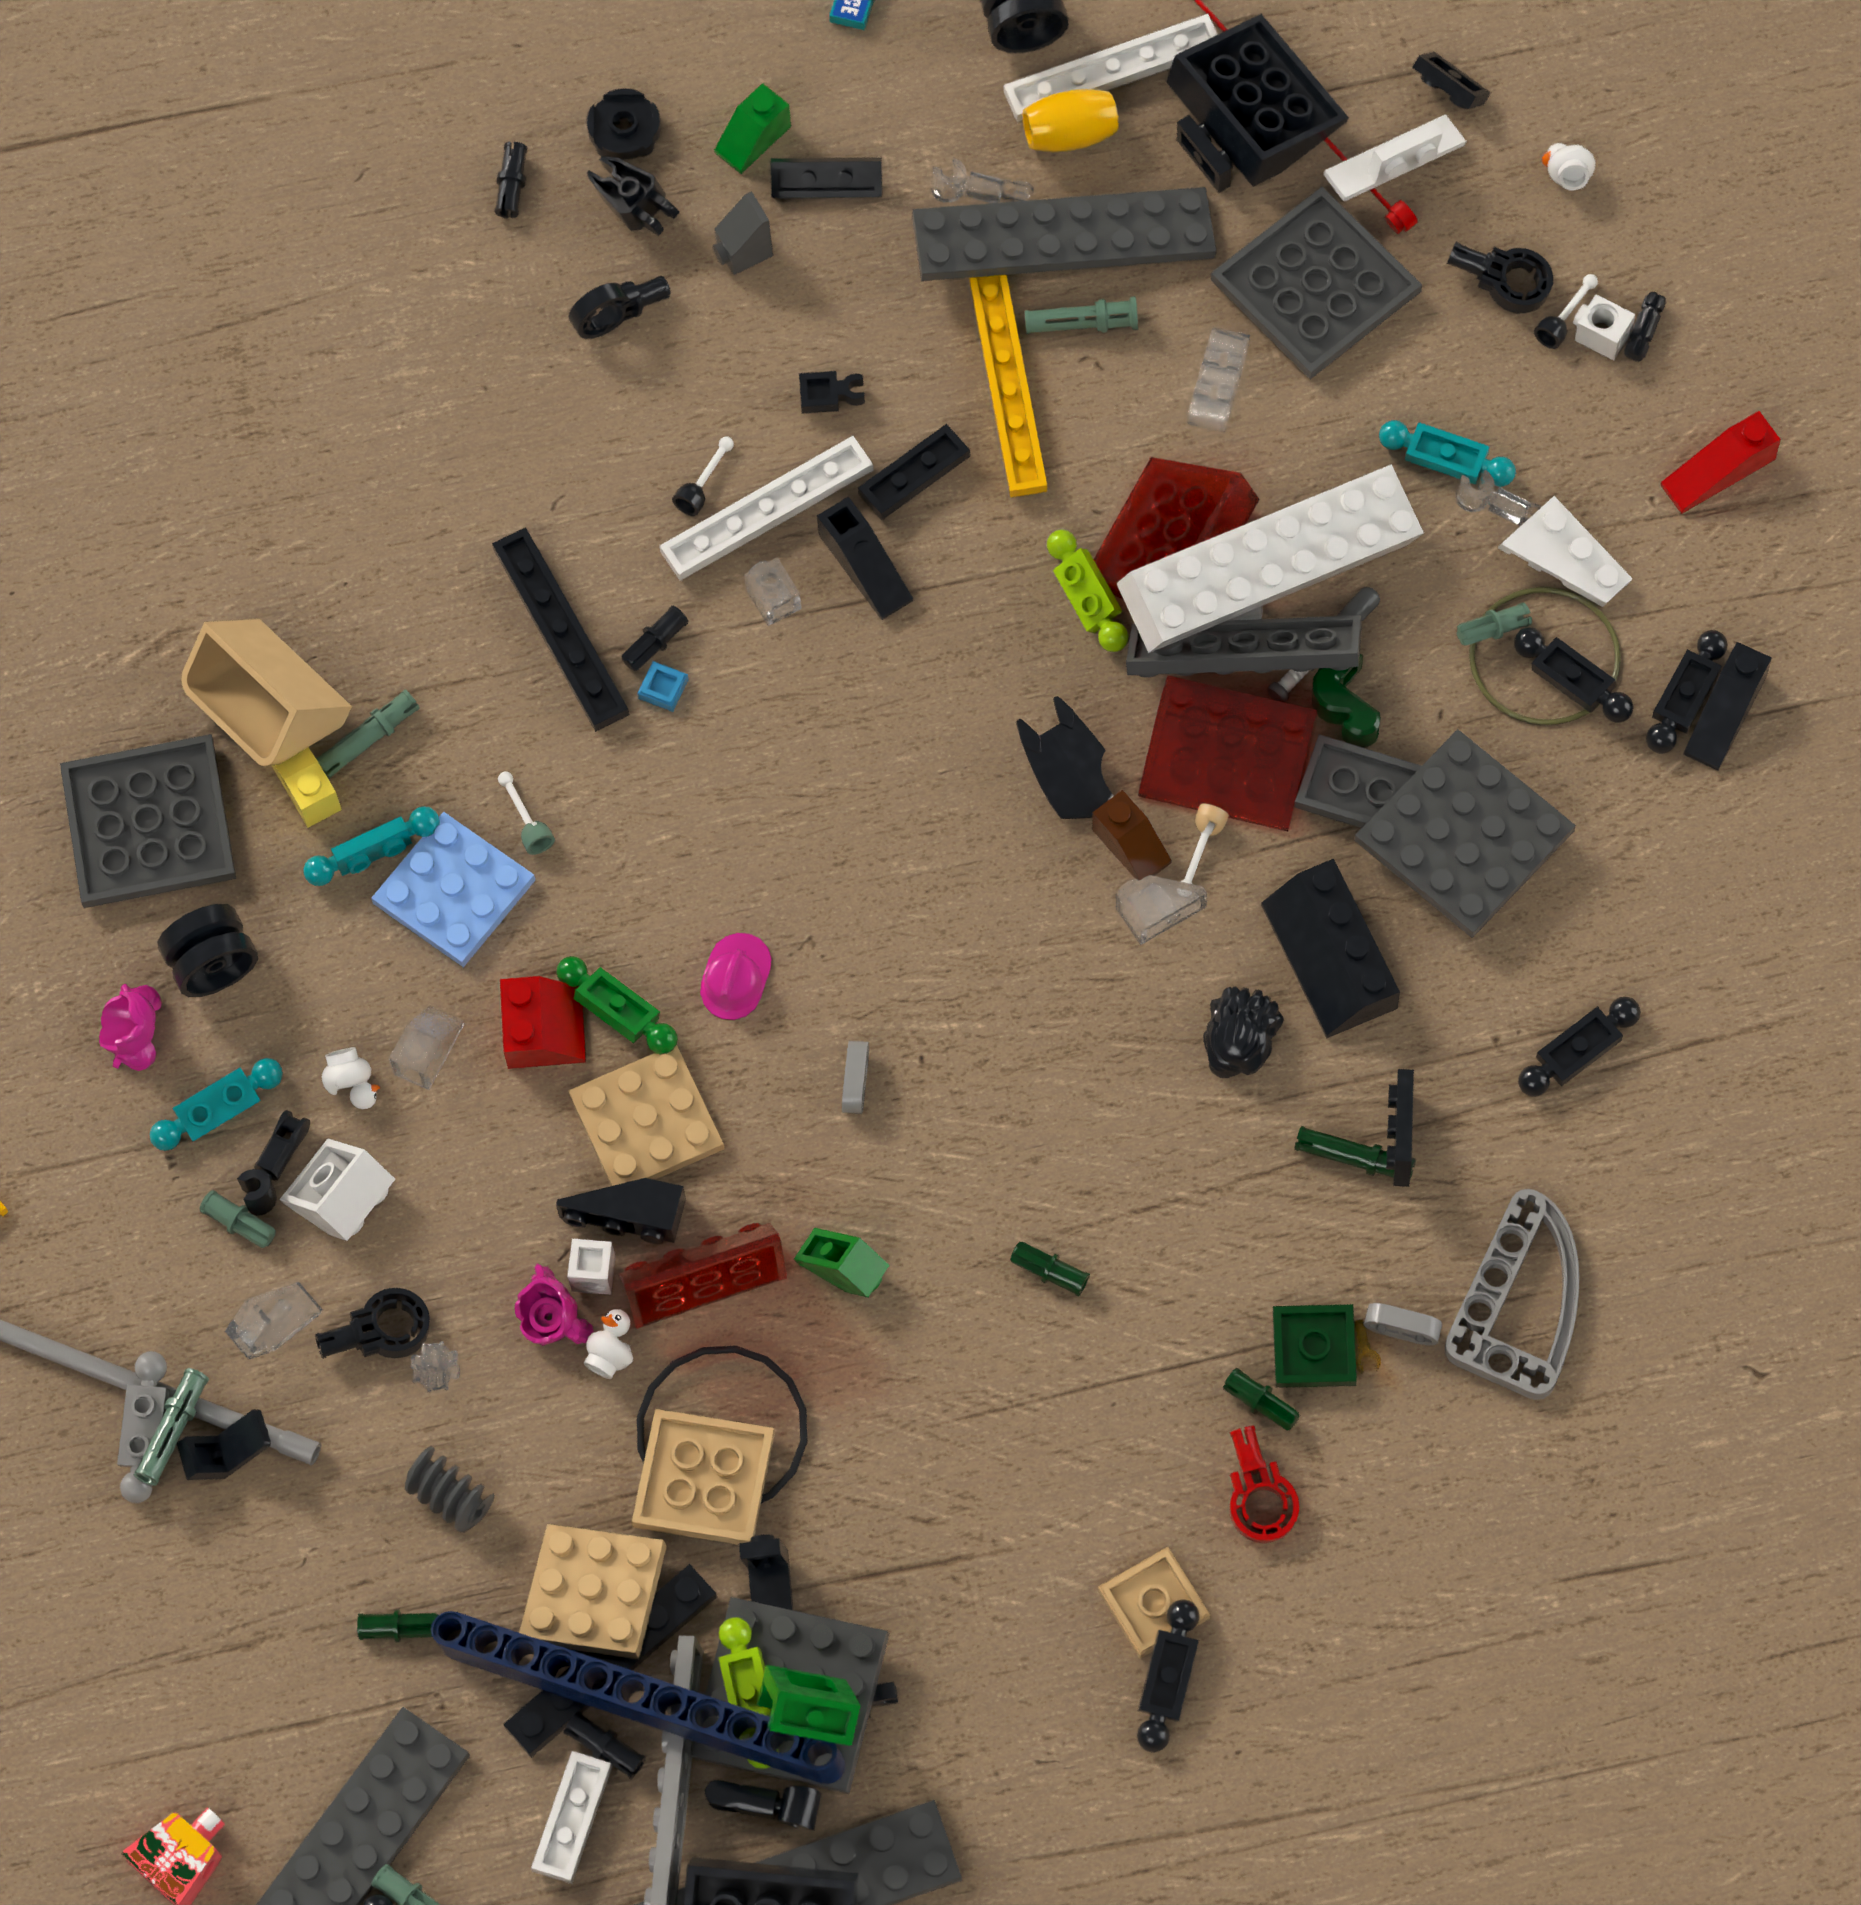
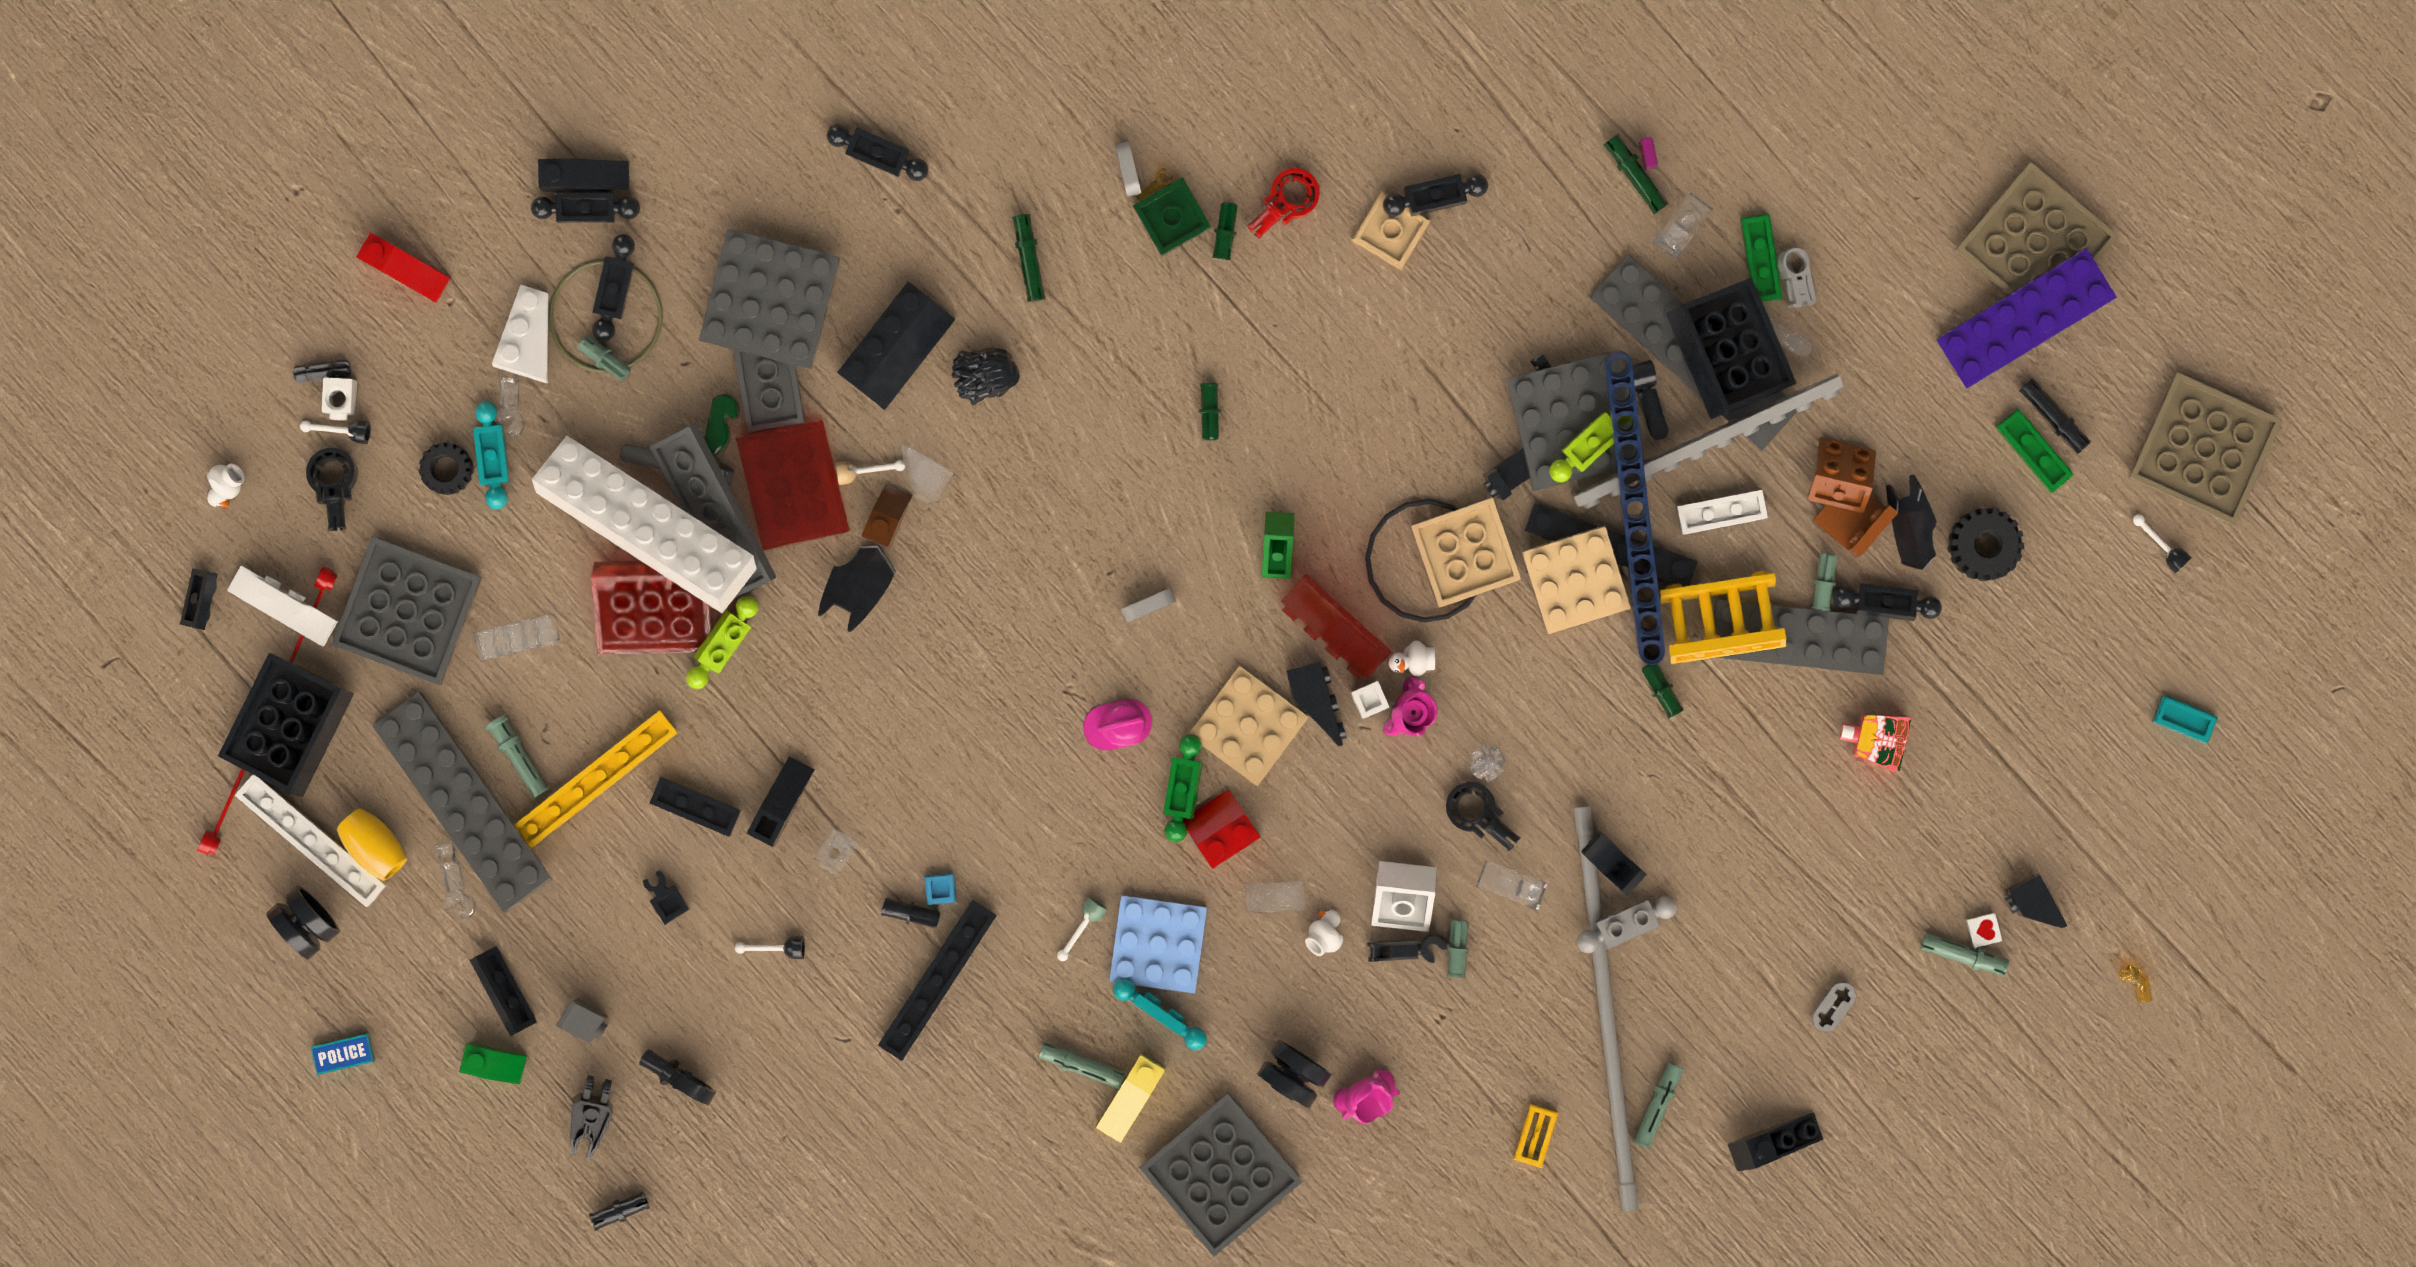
camera: 120 degrees left, 20 degrees up
sand green pin [134,1368,209,1486] -> none
teal plate [149,1058,283,1151] -> none
tan windscreen [182,619,352,766] -> none
dark grey piece [405,1446,495,1533] -> none
black pin [564,1711,646,1779] -> none
black plate [587,88,661,160] -> none
white plate [660,436,873,581] -> none
green window [757,1664,861,1746] -> none
black plate [1177,115,1233,193] -> none
black plate [1386,1069,1414,1187] -> none
light grey beam [1445,1189,1579,1400] -> none
none -> black tyre [419,442,473,495]
none -> yellow fence [1660,571,1786,664]

